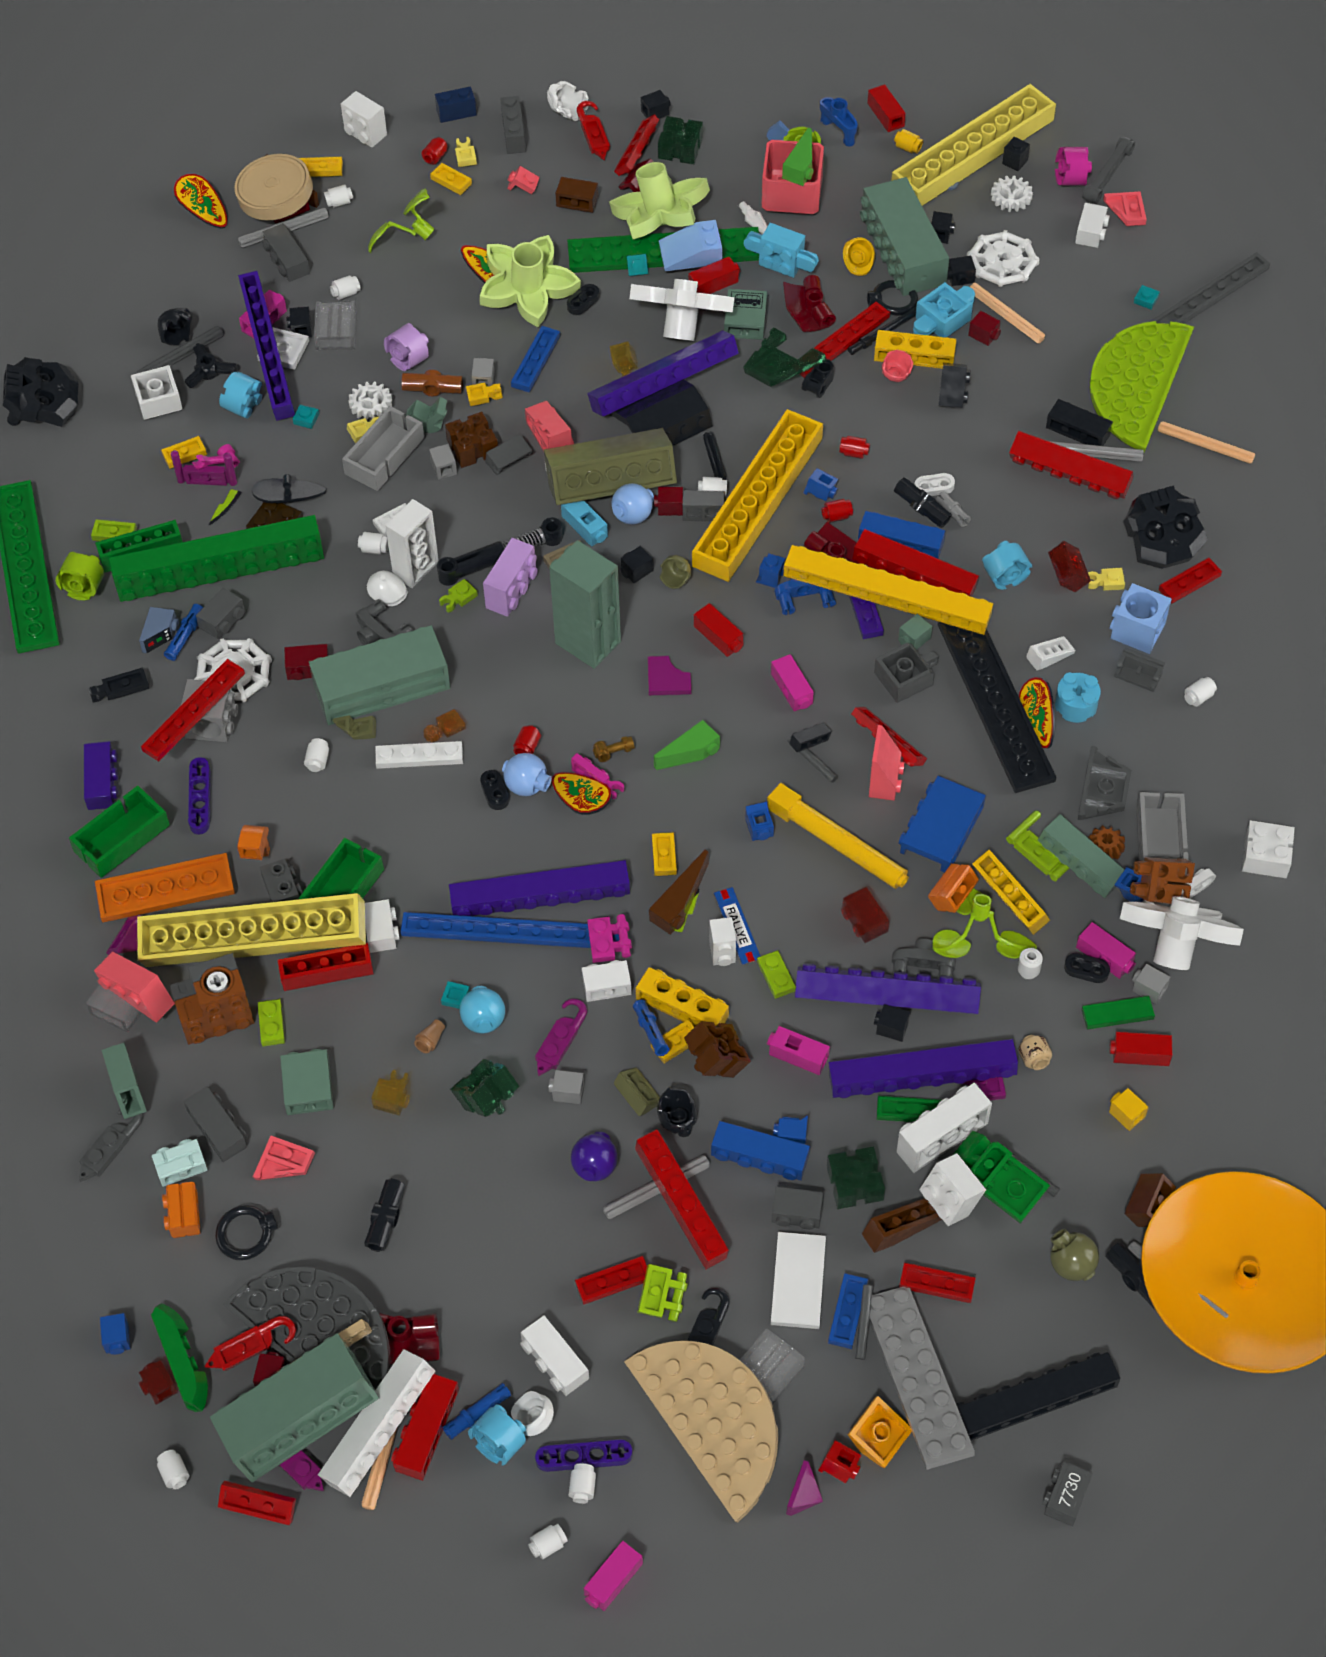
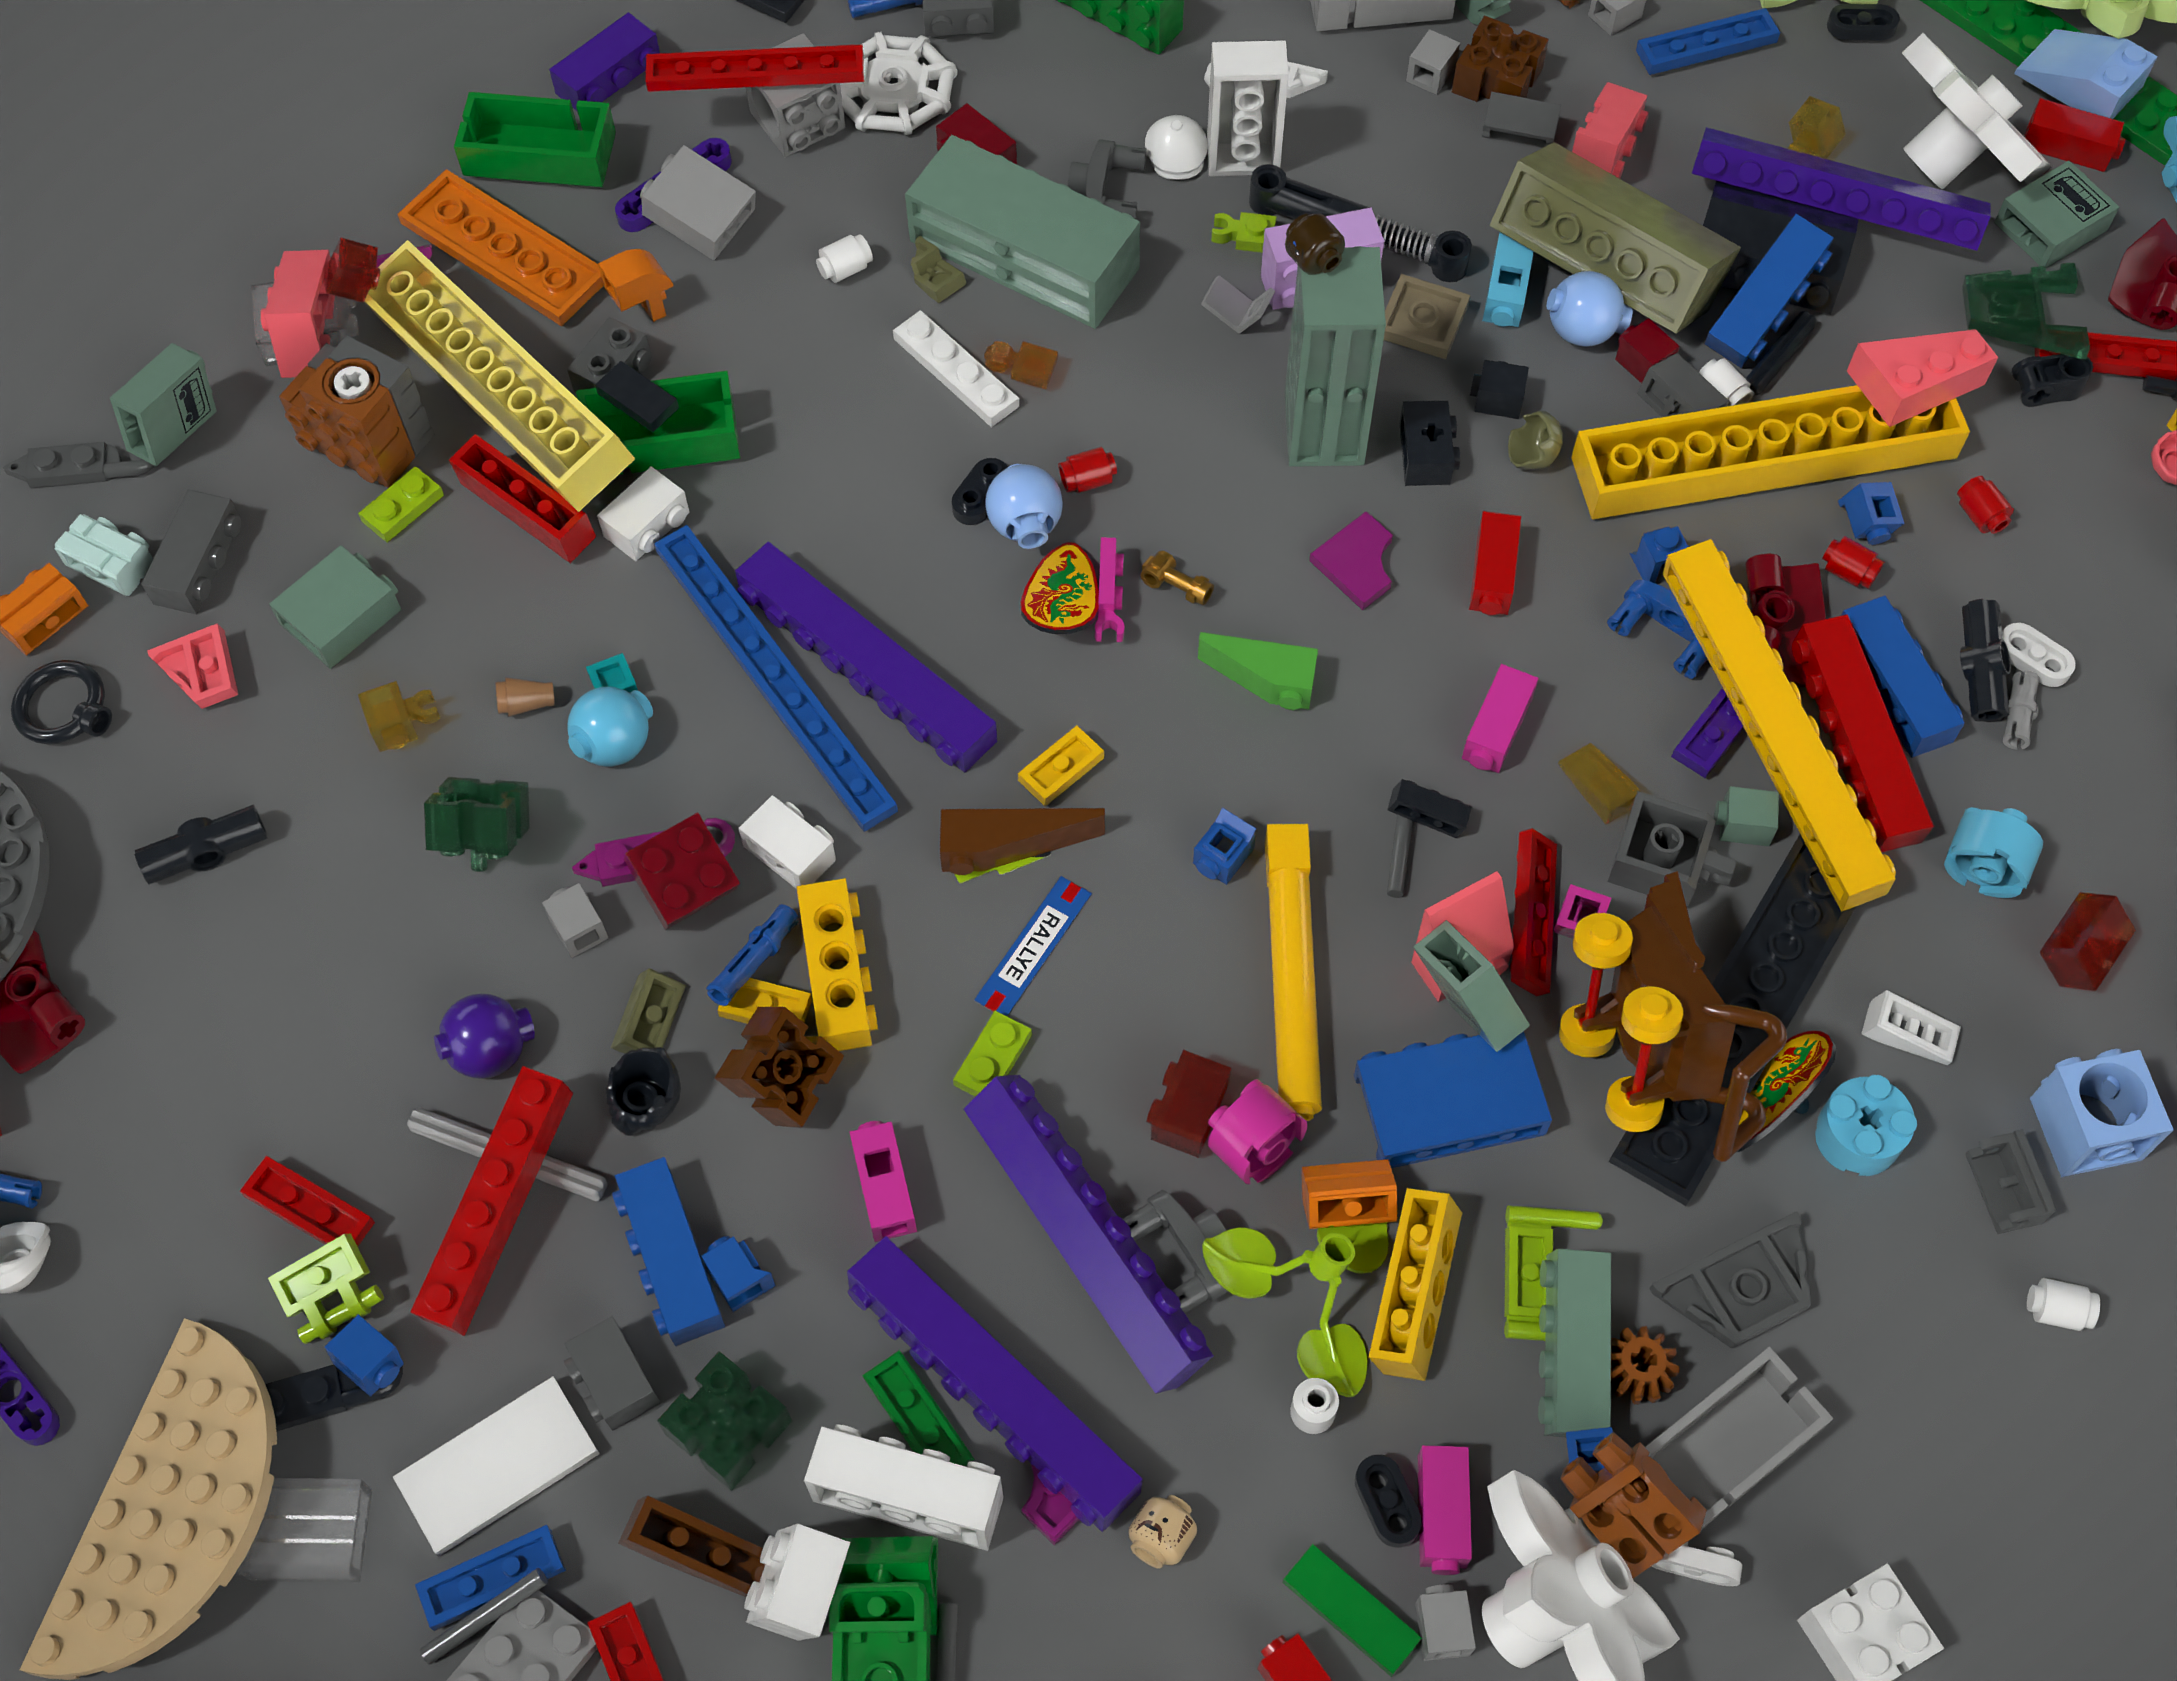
camera: 50 degrees right, 5 degrees up
yellow plate [466,382,503,406] -> none
white brick [520,1316,589,1396] -> none
dark pink plate [587,914,632,963] -> none
teal plate [626,254,648,276] -> none
white brick [709,917,736,966] -> none
black brick [874,1004,910,1042] -> none
light yellow plate [1087,568,1125,591] -> none
none -> blue brick [324,1314,404,1397]
none -> clear red brick [326,237,380,303]
none -> black tile [595,361,679,432]
none -> dark red brick [623,812,740,930]
none -> light grey brick [640,145,756,260]
none -> light grey bracket [1201,276,1275,334]
none -> dark pink brick [1208,1079,1307,1185]
none -> dark brown head [1285,214,1345,275]
none -> black brick [1399,400,1460,486]
none -> sand green brick [1413,920,1530,1052]
none -> dark pink brick [1553,884,1612,939]
none -> clear yellow slope [1558,743,1641,824]
none -> reddish brown piece [1559,871,1787,1162]
none -> blue brick [1705,214,1833,368]
none -> coral wedge [1847,329,1998,427]

